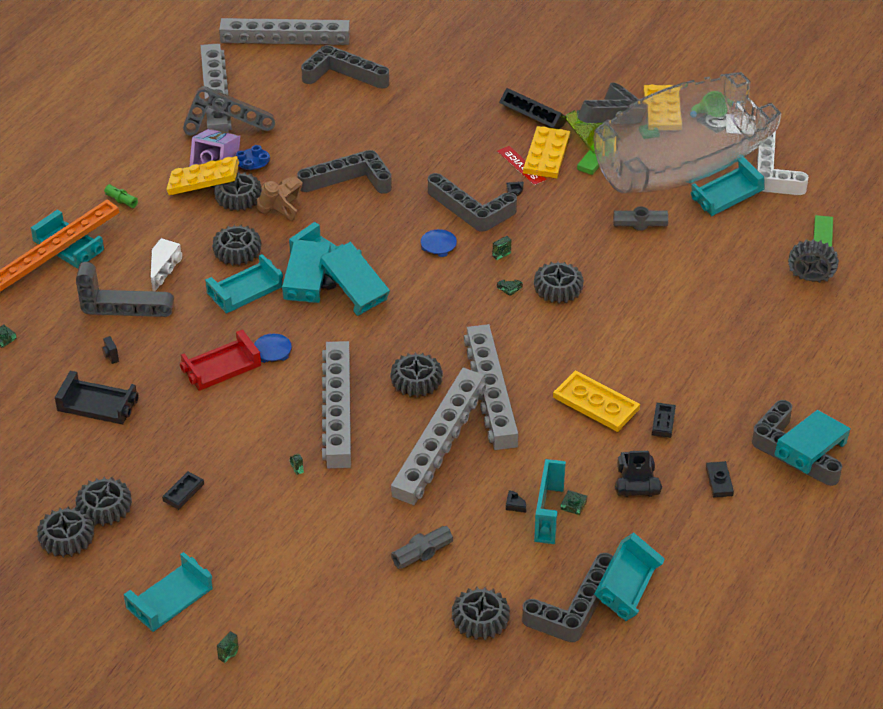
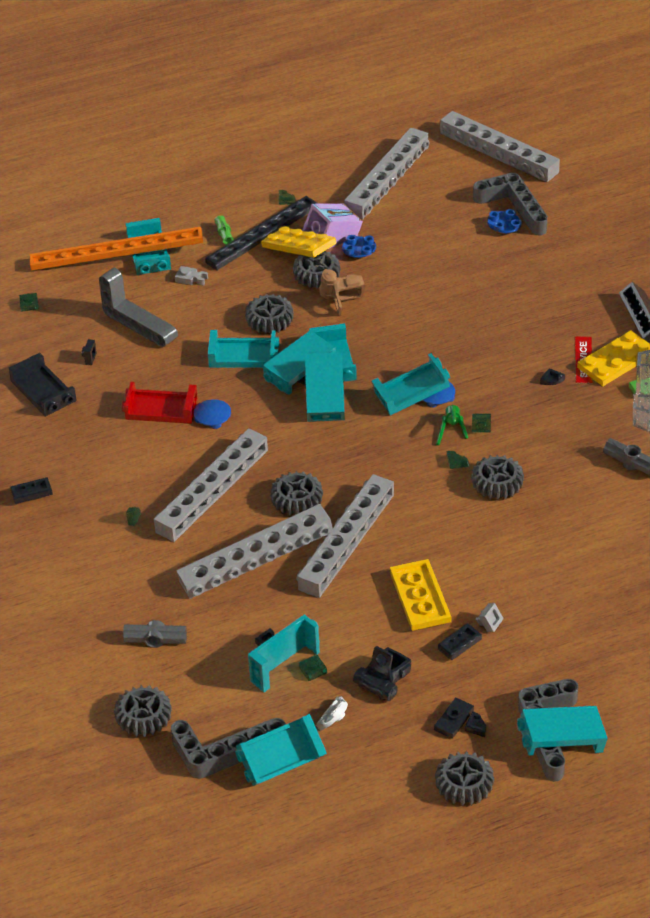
camera: 40 degrees right, 0 degrees up
white slope [151,238,182,291] -> none
dark grey beam [183,86,275,136] -> none
dark grey beam [297,150,392,194] -> none
dark grey beam [428,173,517,232] -> none
none -> light grey plate [175,266,208,285]
none -> black tile [205,196,318,270]
none -> clear green tile [279,190,296,205]
none -> white plate [316,696,348,731]
none -> teal panel [371,353,450,415]
none -> dark grey gear [435,750,494,806]
none -> green plant [436,405,468,445]
none -> black tile [465,711,486,737]
none -> light grey tile [476,603,504,632]
none -> blue dish [487,209,522,233]

